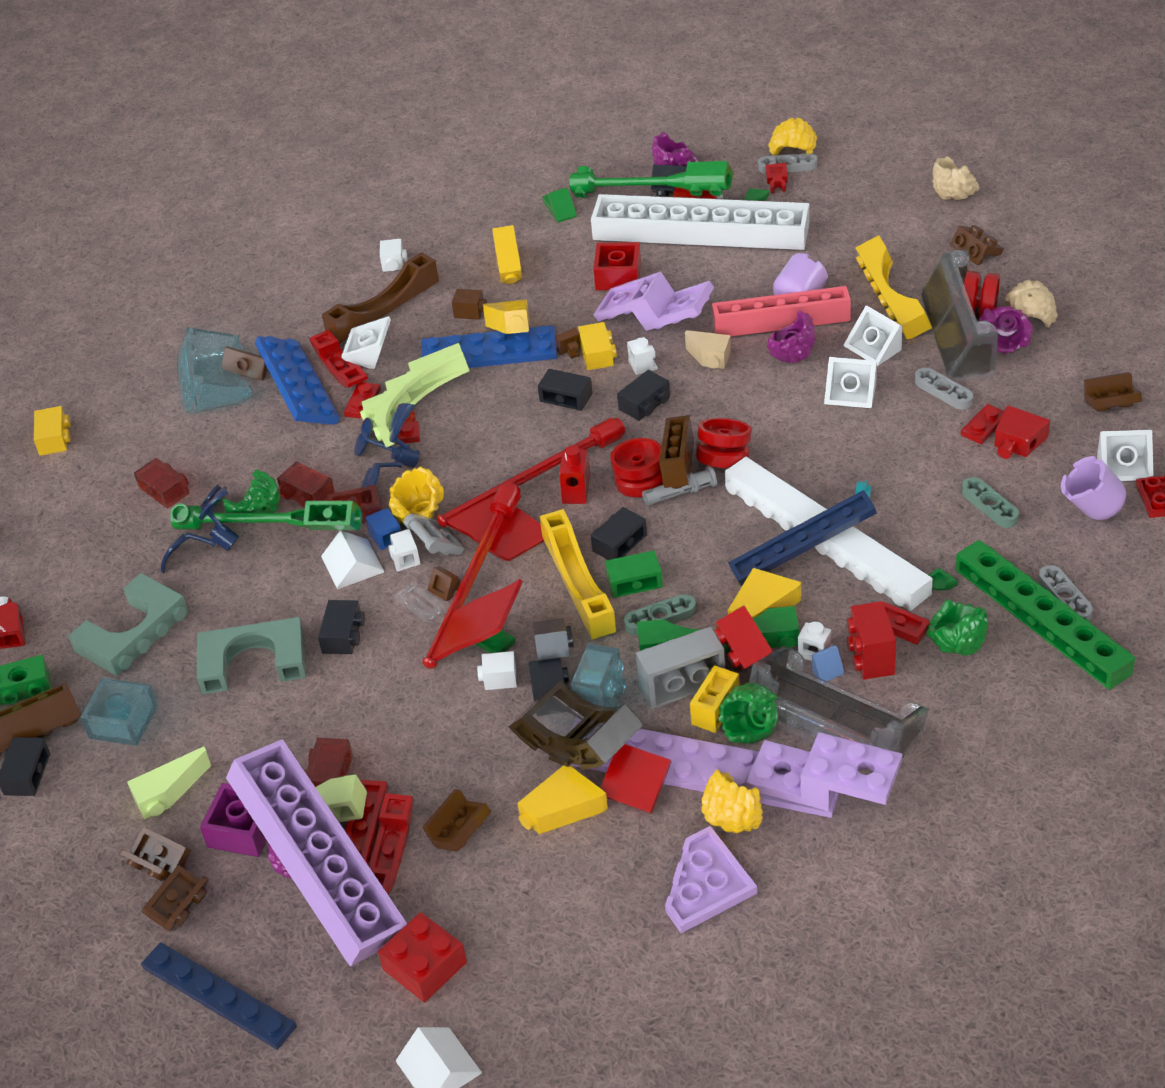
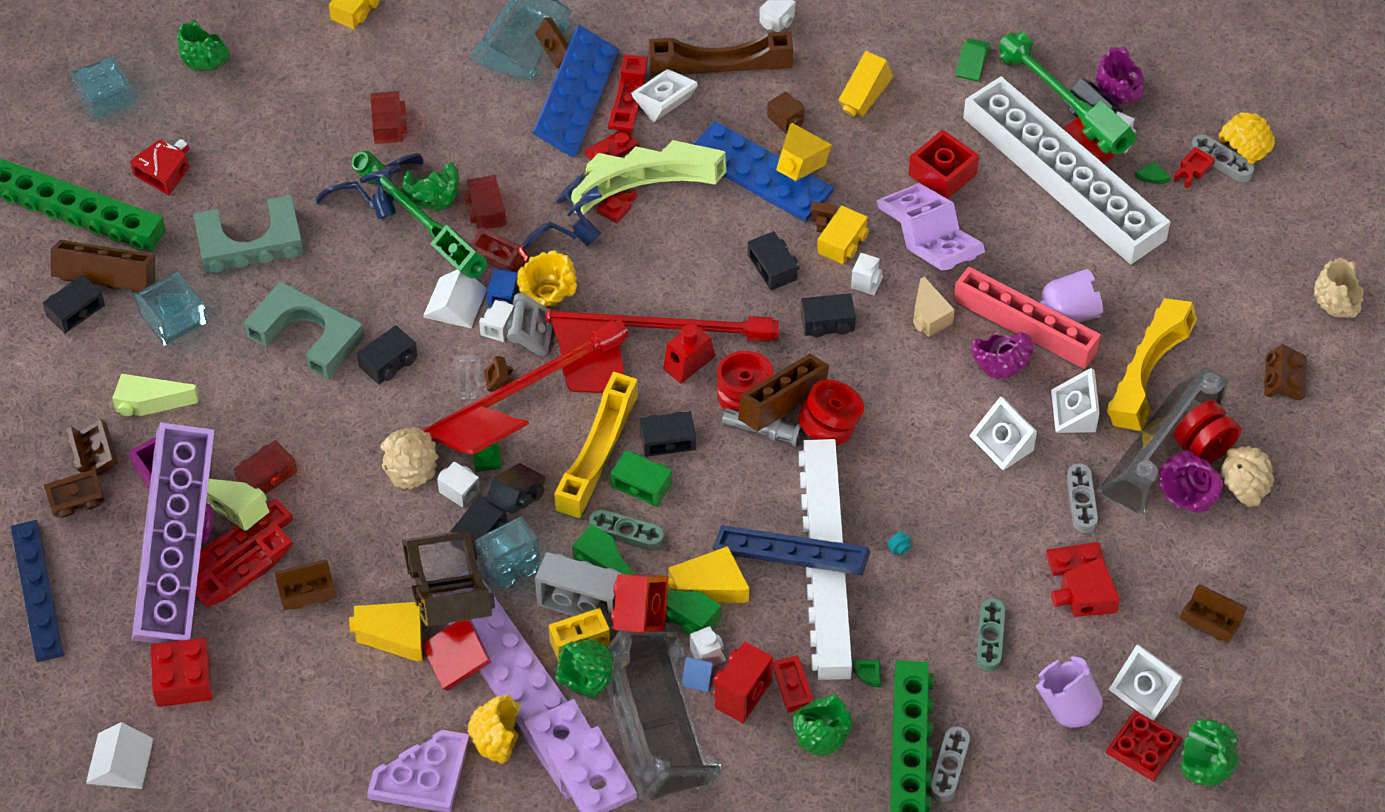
camera: 35 degrees right, 10 degrees up
none -> tan hair [381,427,439,489]

